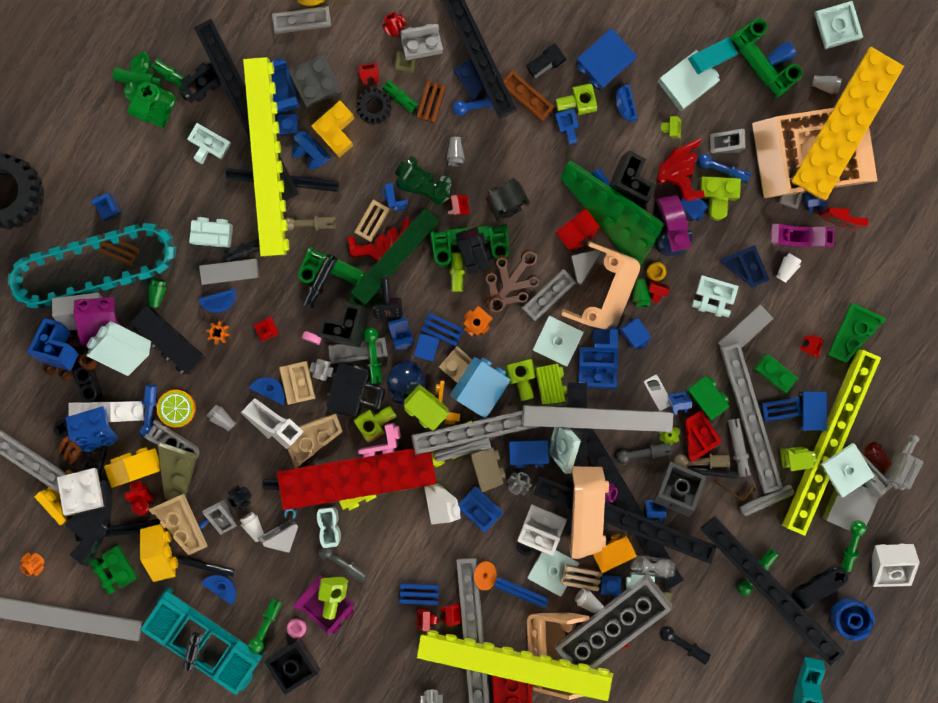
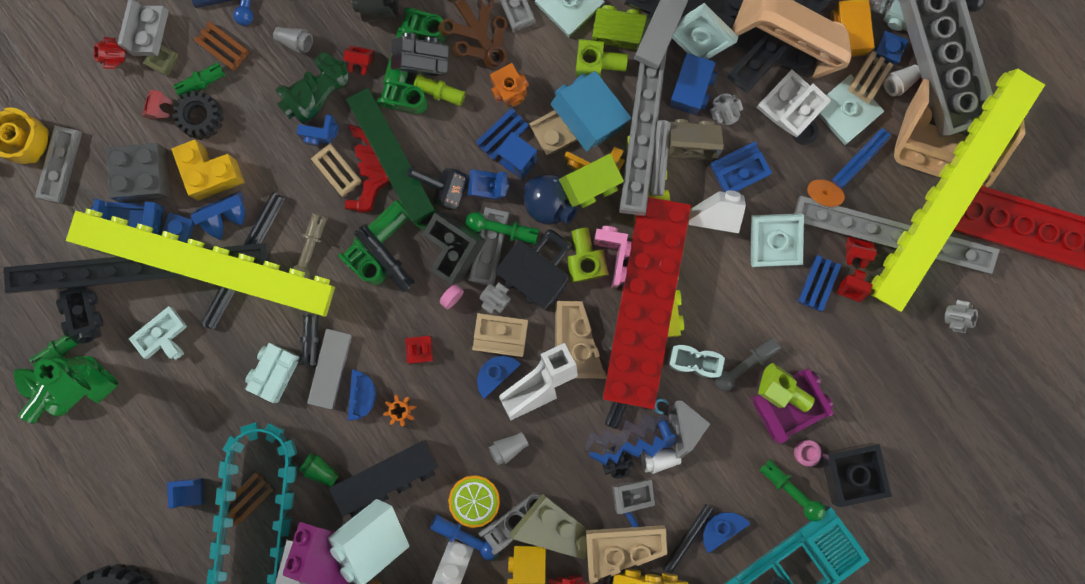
camera: 70 degrees left, 5 degrees down
none -> piece [584,414,677,465]
none -> light aqua plate [751,213,804,267]

